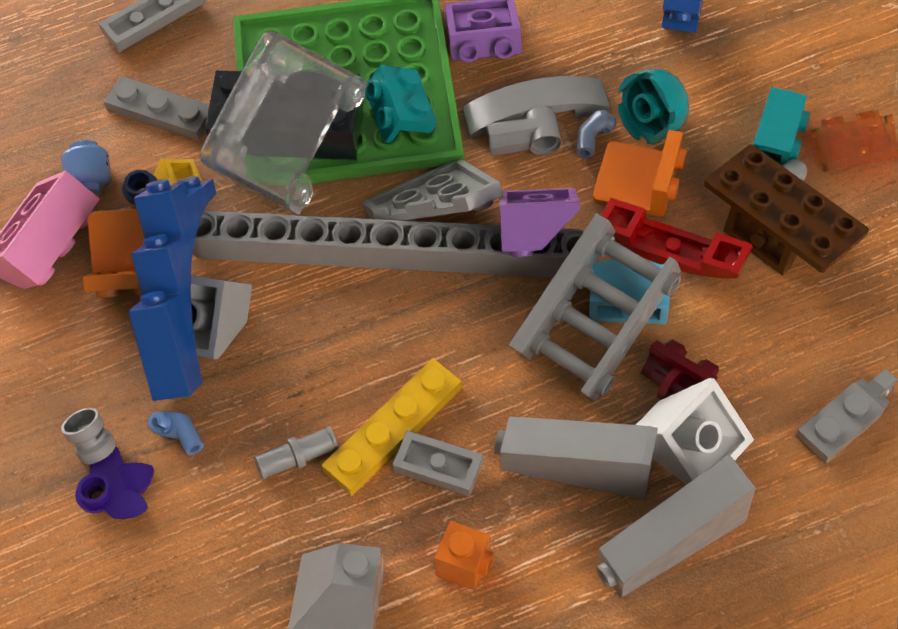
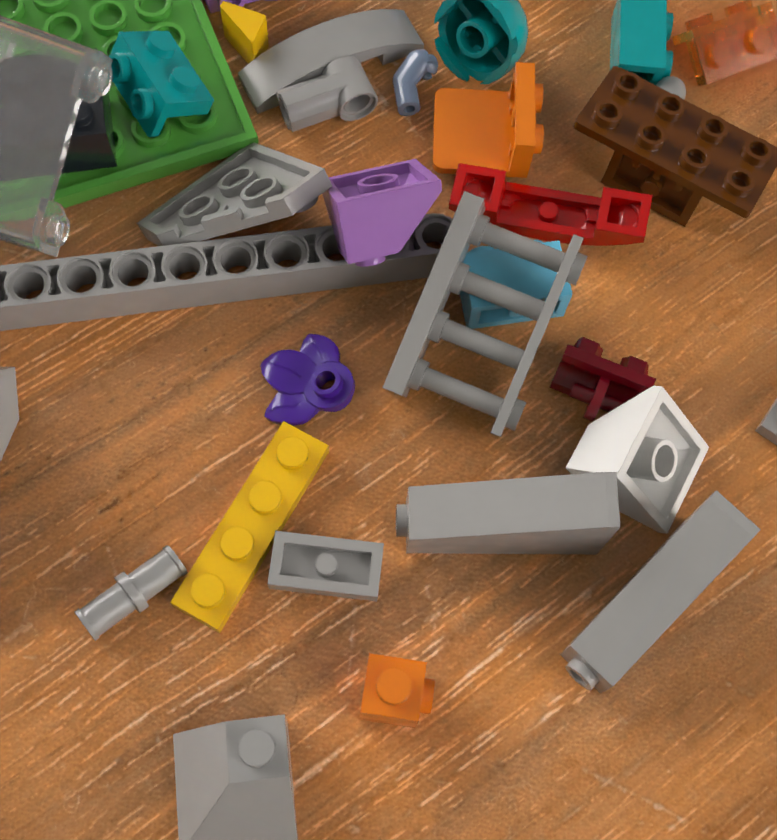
camera: 25 degrees left, 10 degrees up
none -> yellow slope [220,1,269,64]
none -> dark purple plate [260,334,355,426]

